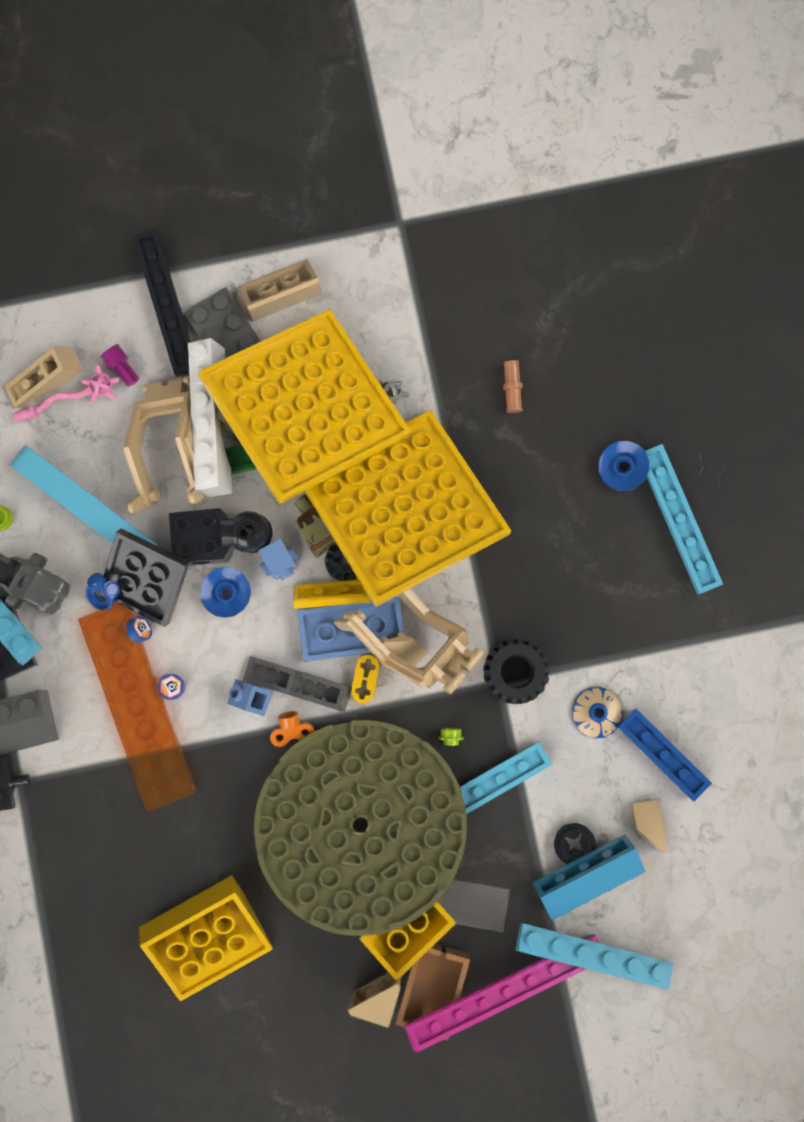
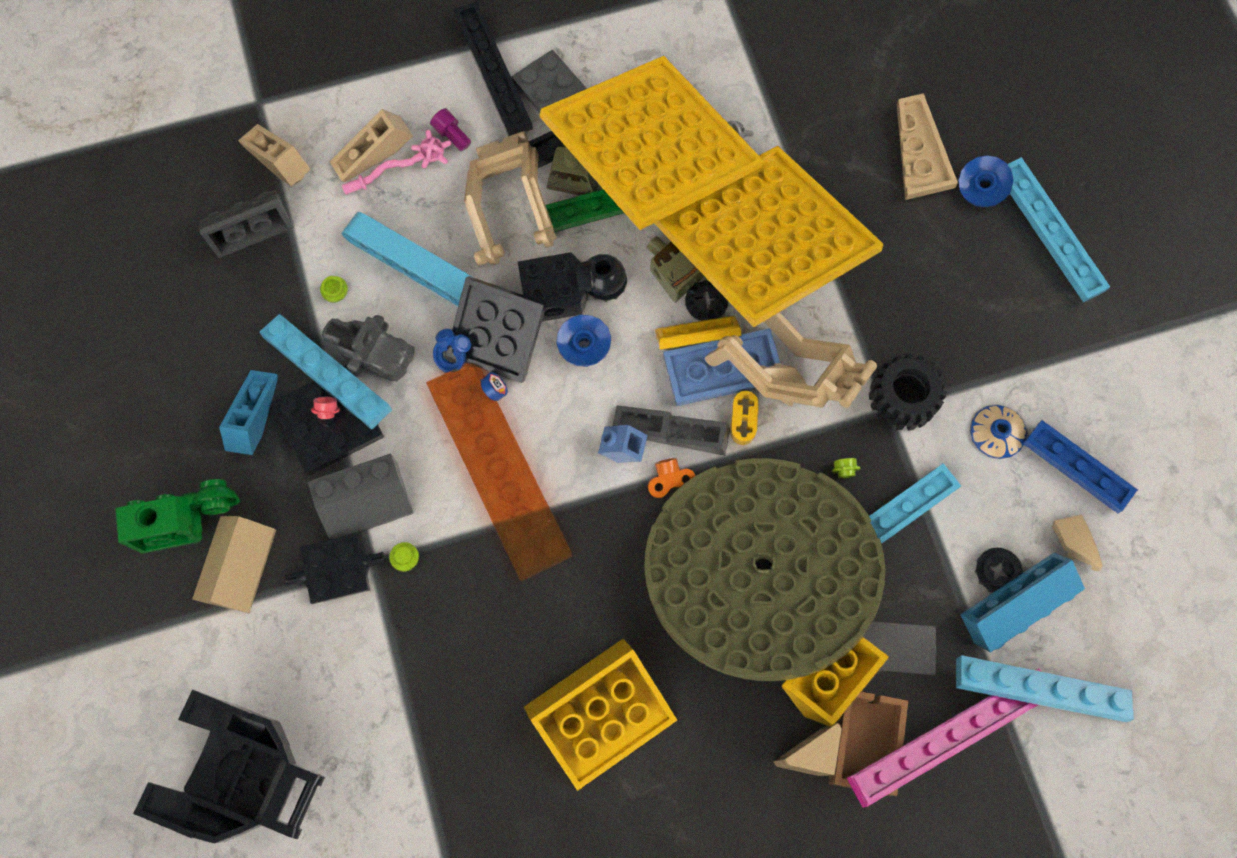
camera: 10 degrees left, 10 degrees down
tile [158,674,185,700] -> none
white arch [188,338,232,497] -> none
tan slope [239,259,322,322] -> none
medium blue brick [258,538,298,581] -> none
nougat pin [503,360,523,413] -> none
none -> lime plate [389,542,419,572]
none -> tan wing [897,93,958,200]

